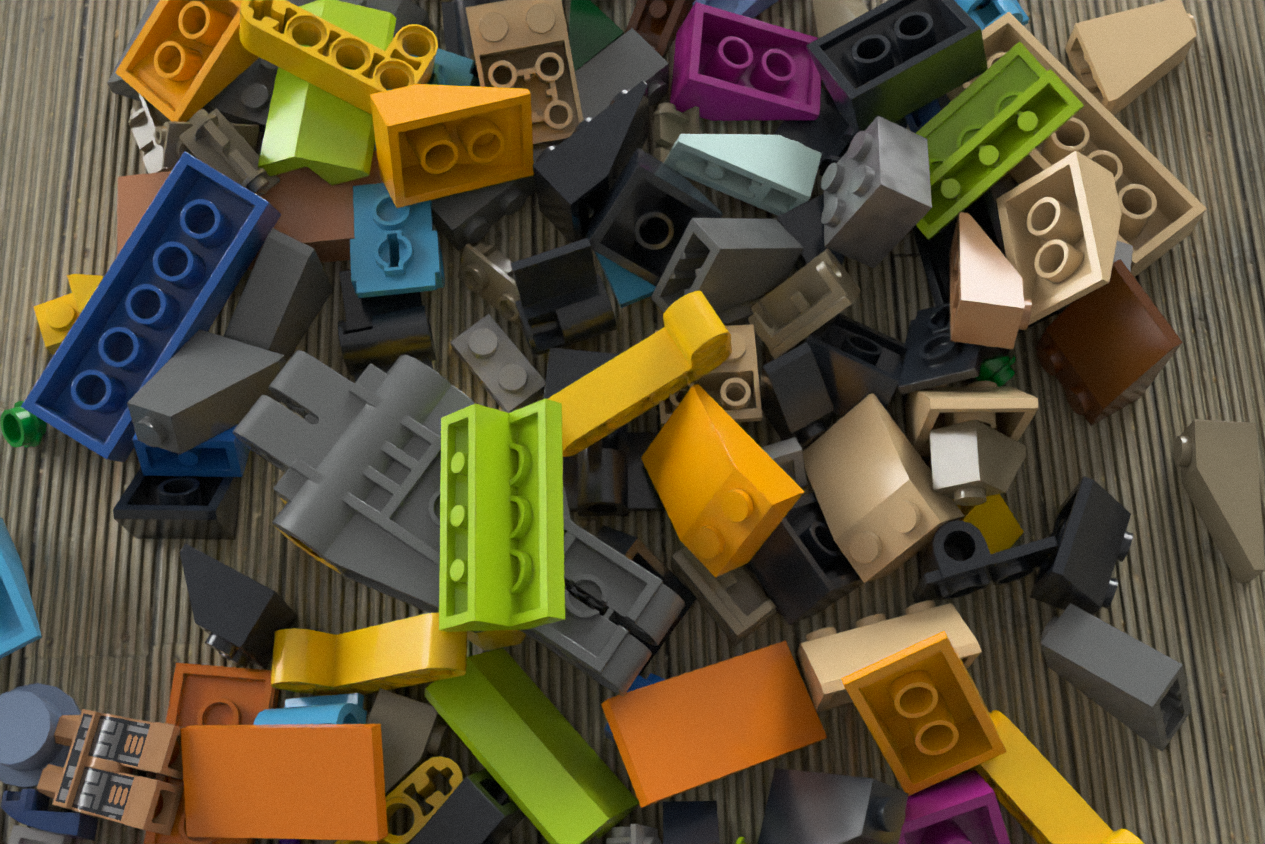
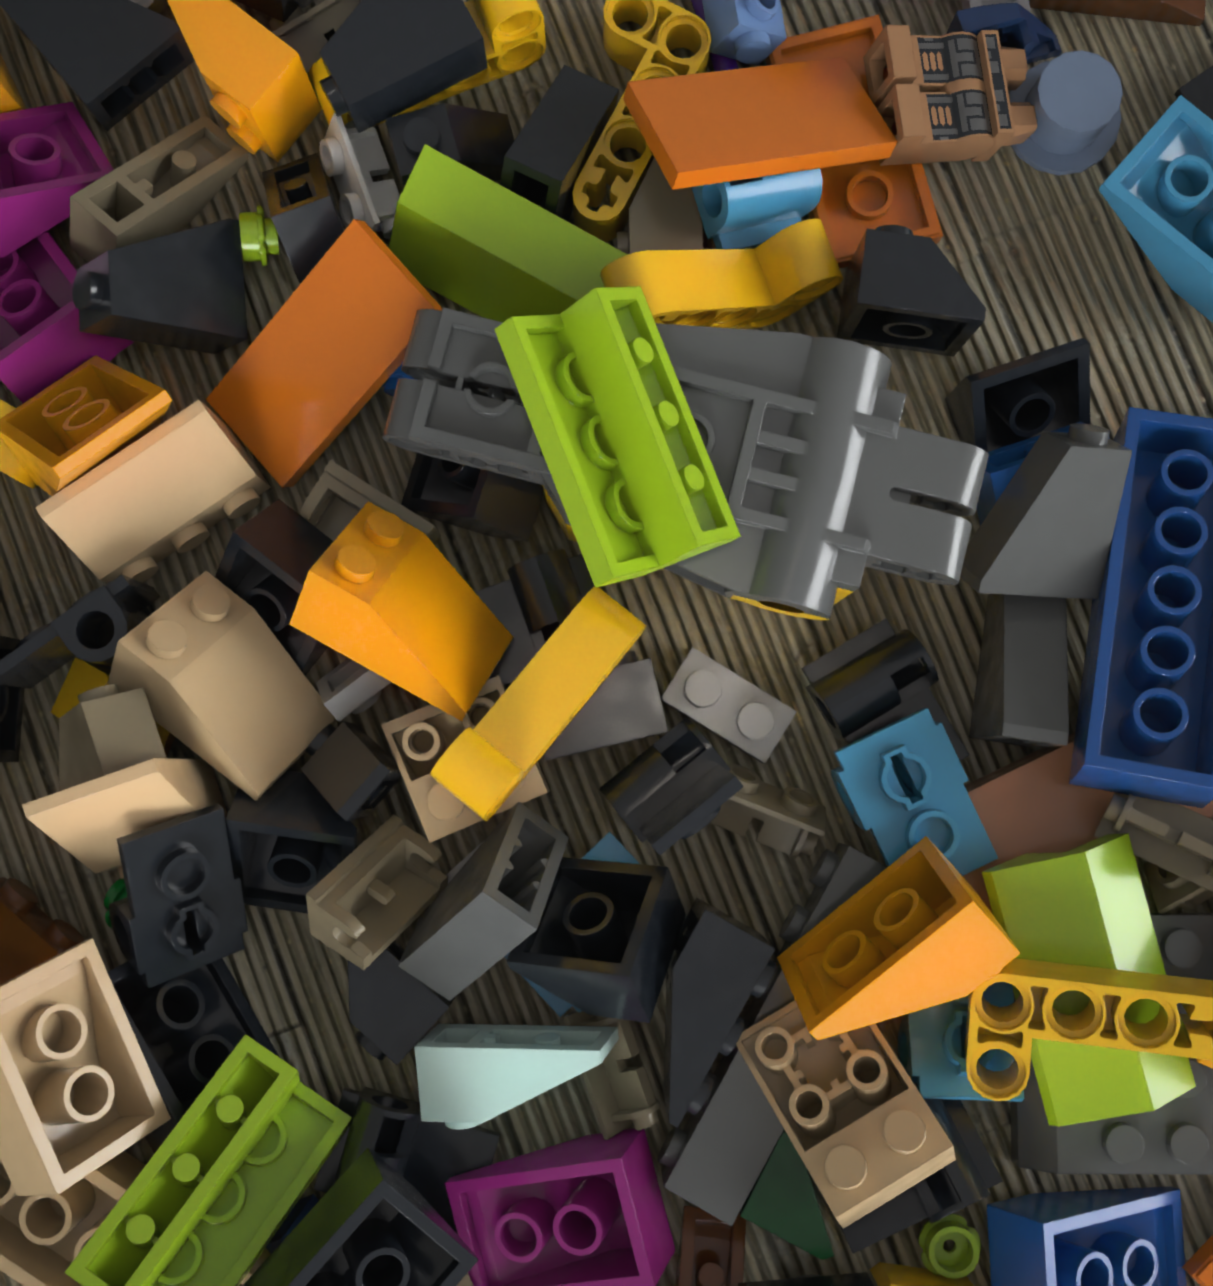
camera: 155 degrees right, 15 degrees up
flat silver brick [821,116,932,268] -> none
medium nougat slope [949,212,1032,349] -> none

